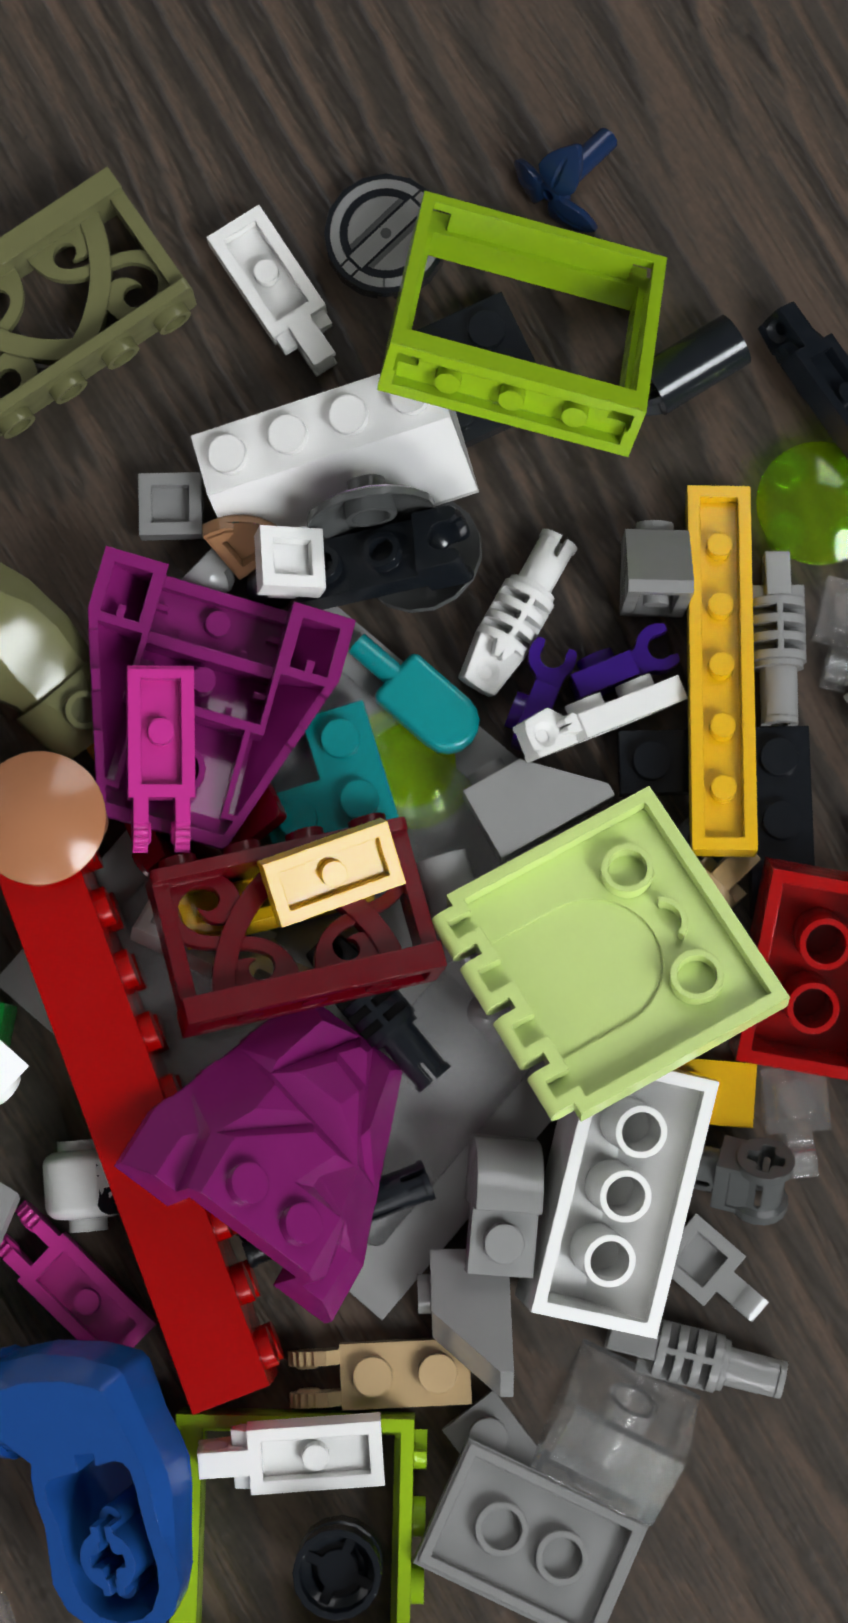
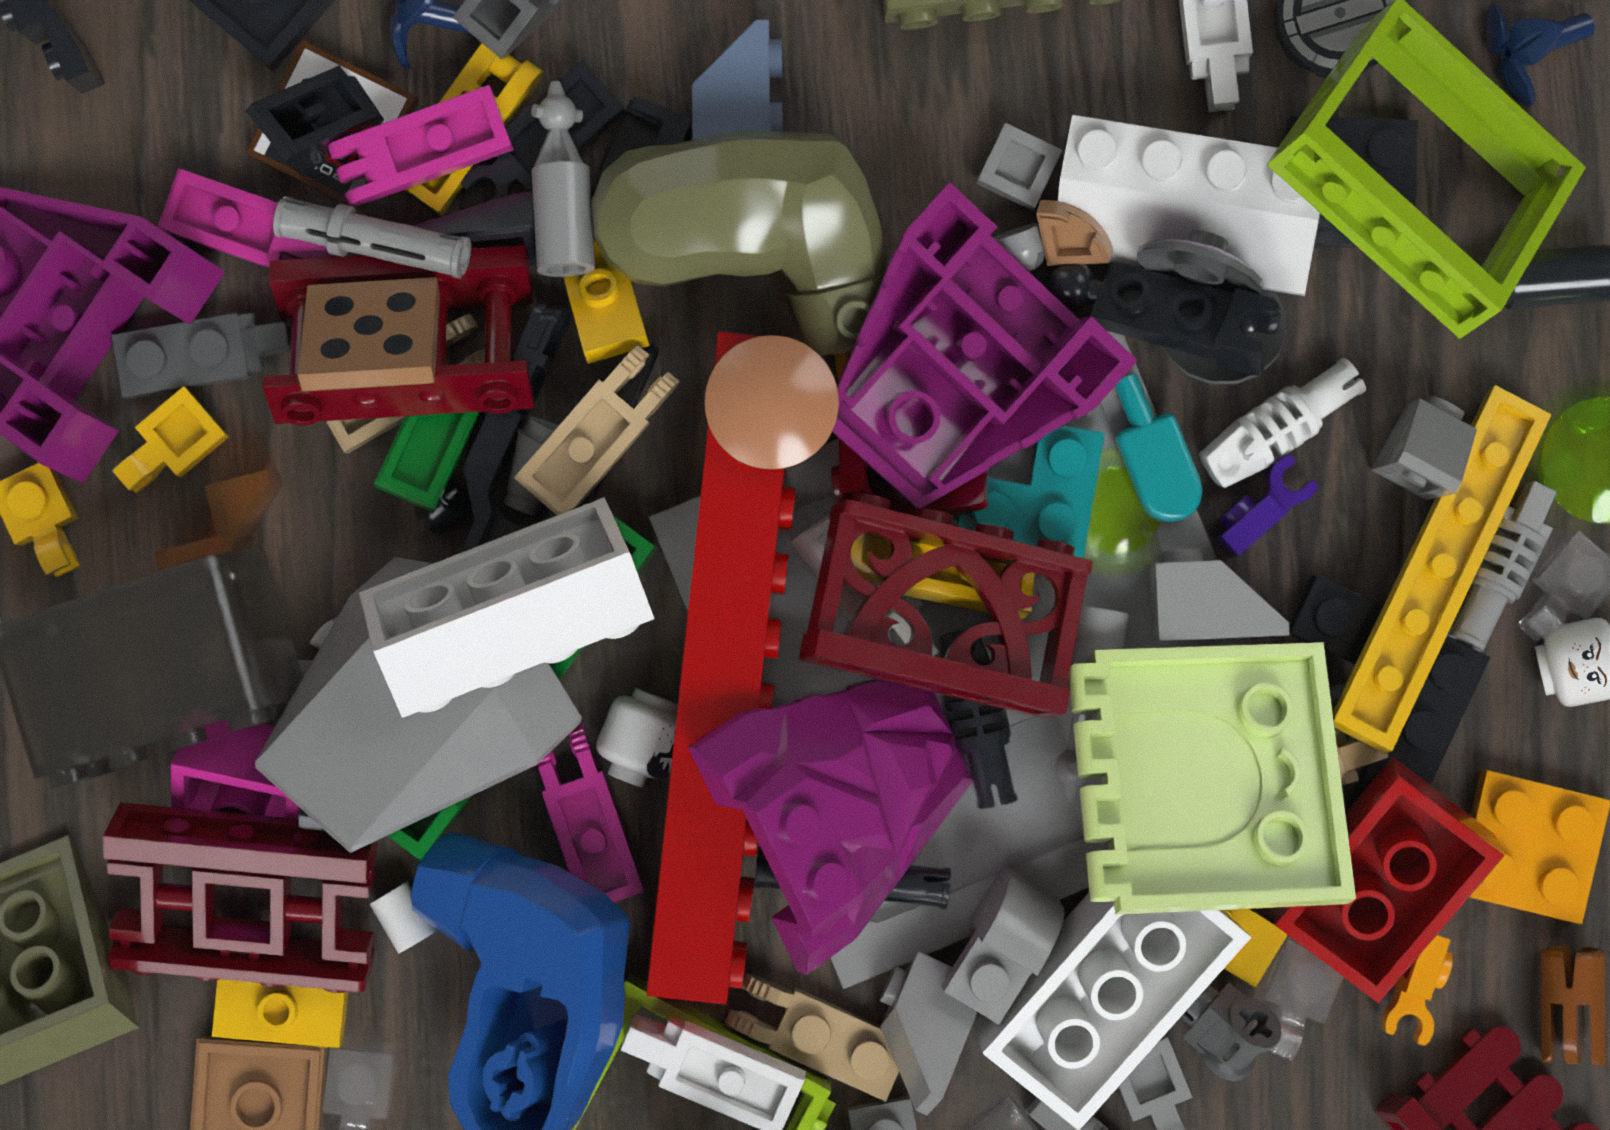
camera: 20 degrees right, 5 degrees up
dark pink hinge [126,665,195,853] -> none
white tile [254,525,326,599] -> none
plate [257,818,406,928] -> none
white hinge [512,673,688,763] -> none
dark purple plate [568,623,680,702] -> none

